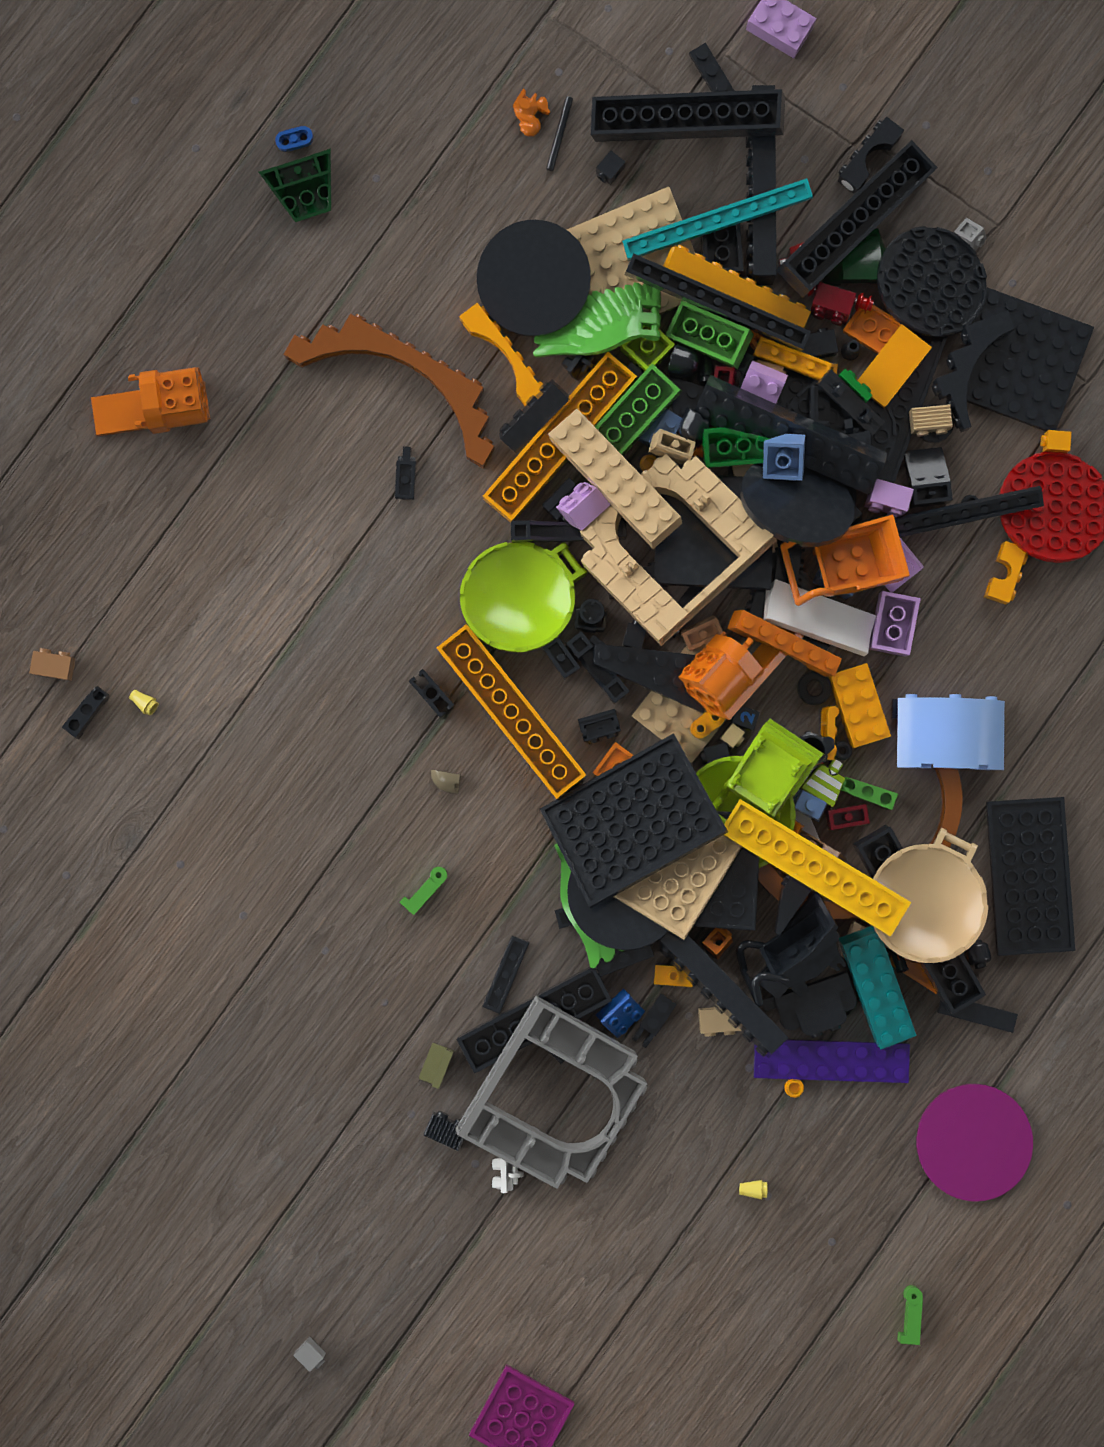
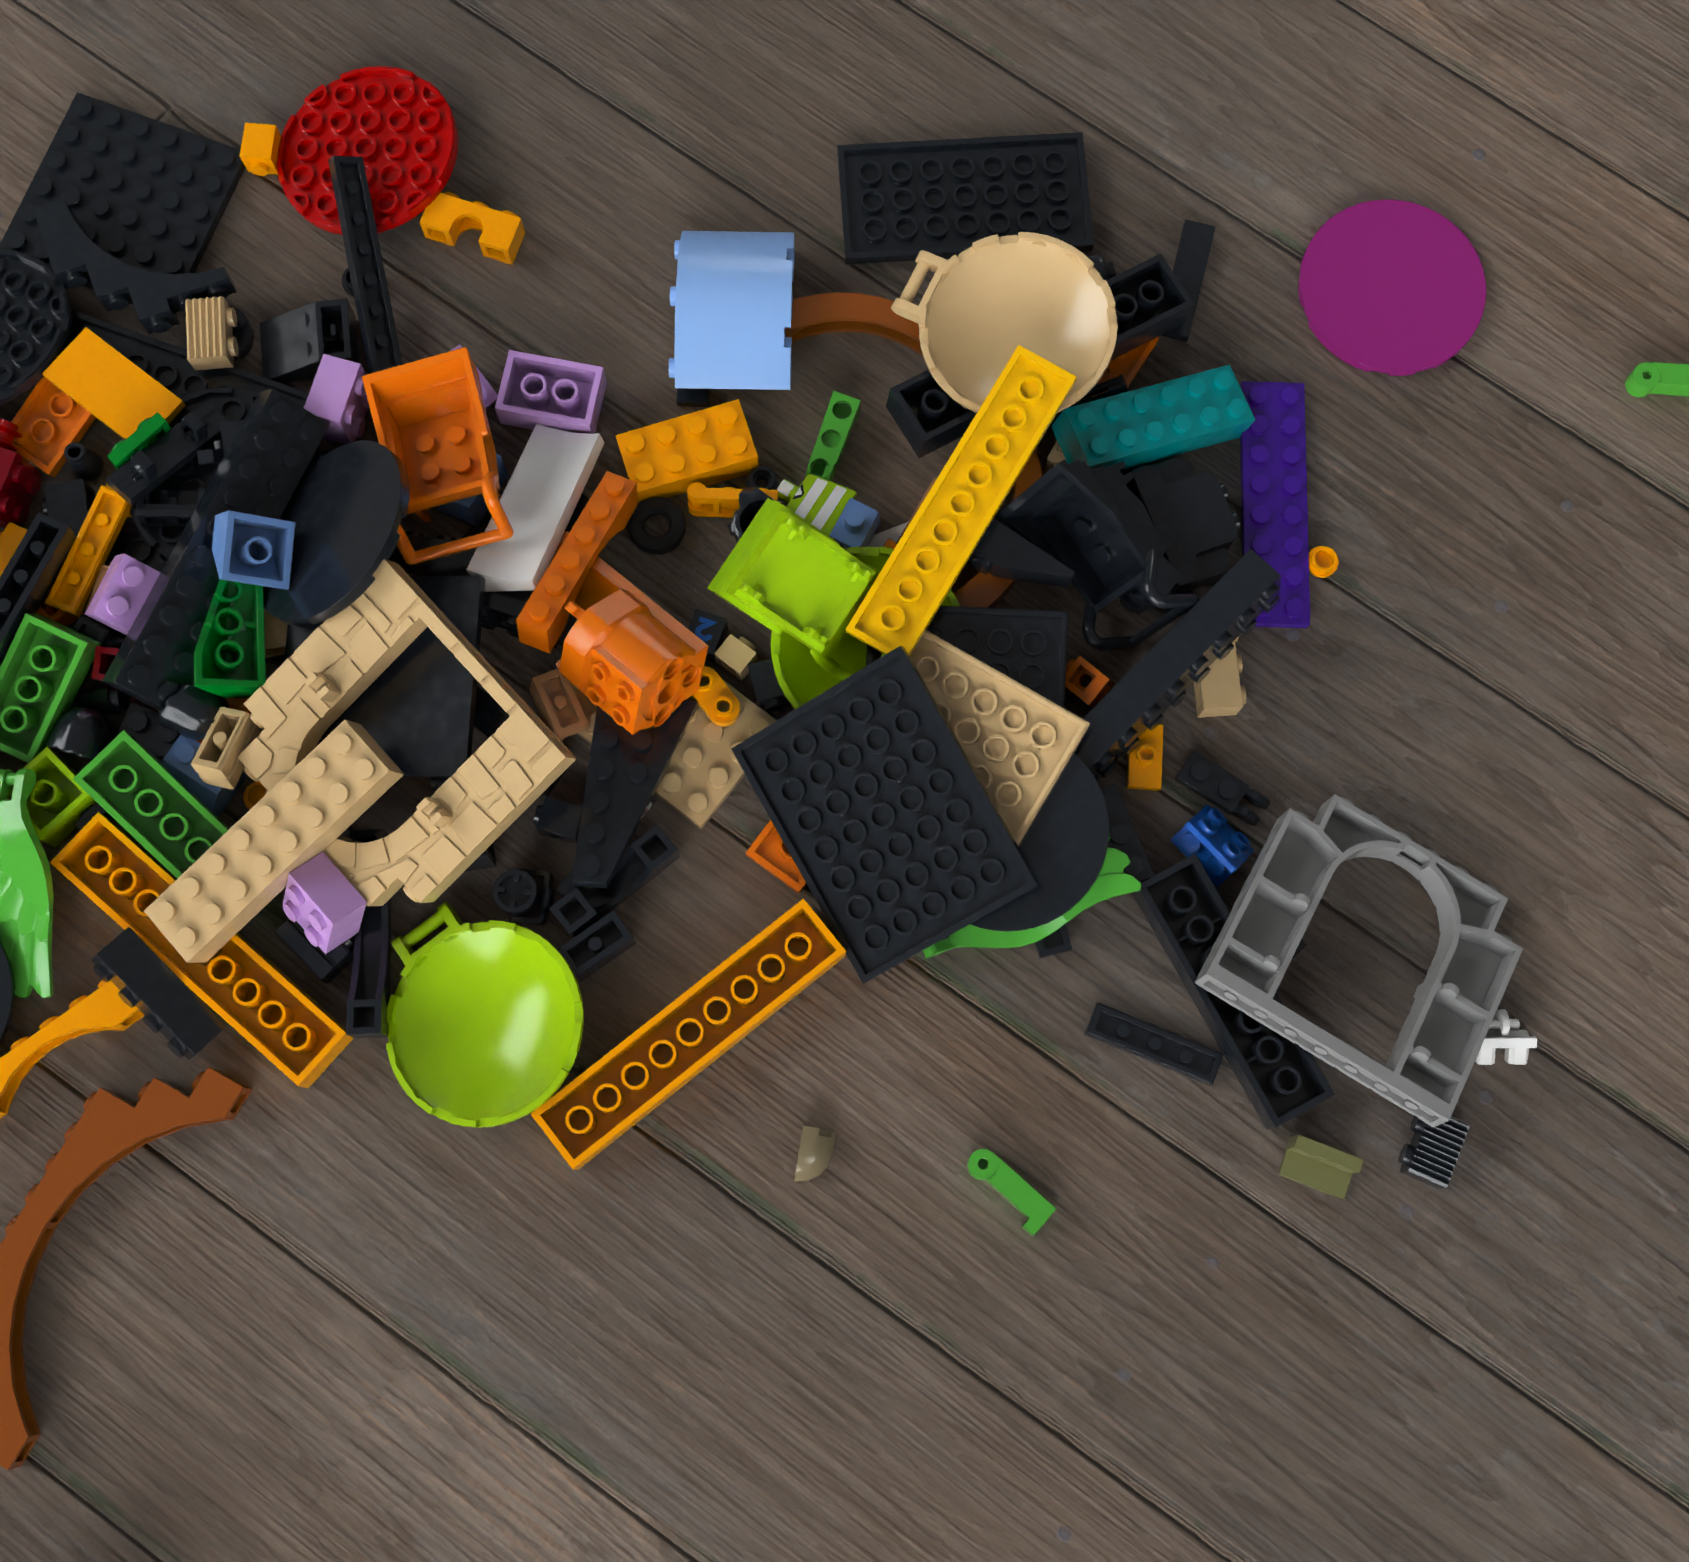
camera: 100 degrees left, 10 degrees down
black hinge [395,446,416,500] -> none
black piece [409,669,455,718] -> none
black hips [562,355,595,379] -> none
black hinge [578,709,621,744] -> none
light yellow cone [739,1180,768,1200] -> none
dark red brick [825,804,870,830] -> none

